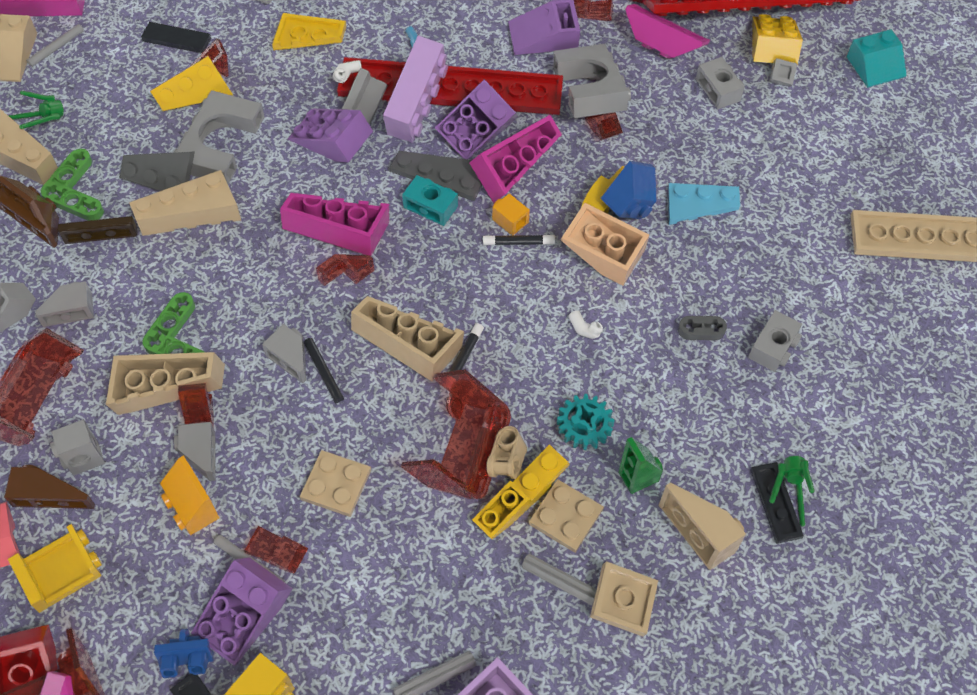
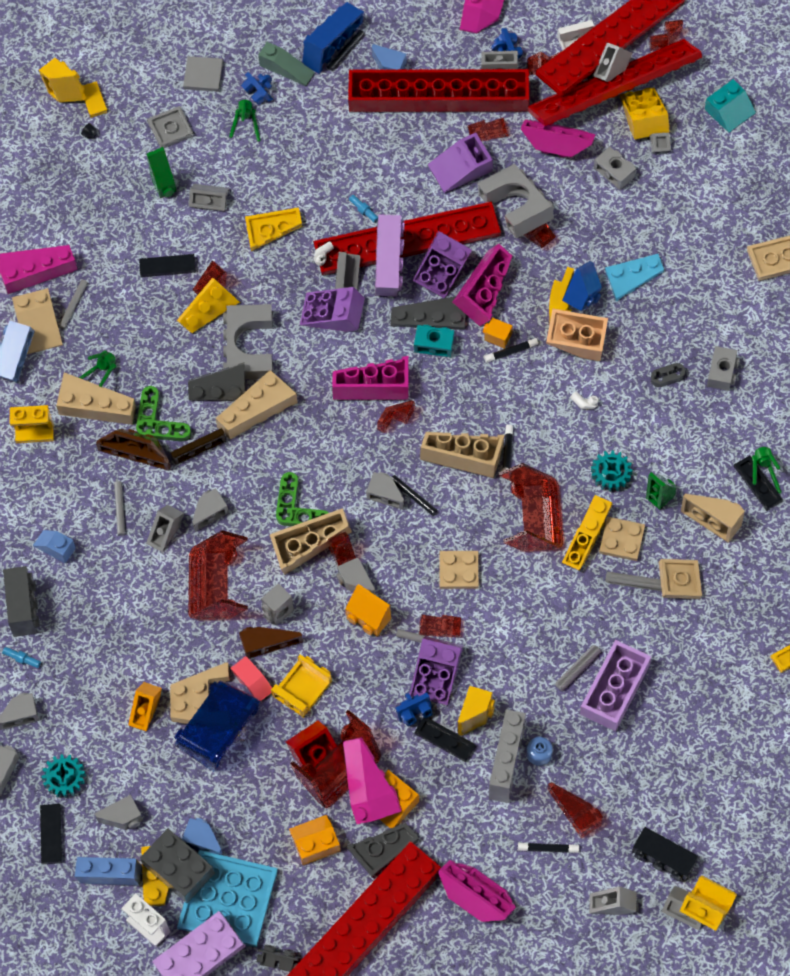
camera: 15 degrees left, 5 degrees up
tan piece [487,426,527,479] -> none

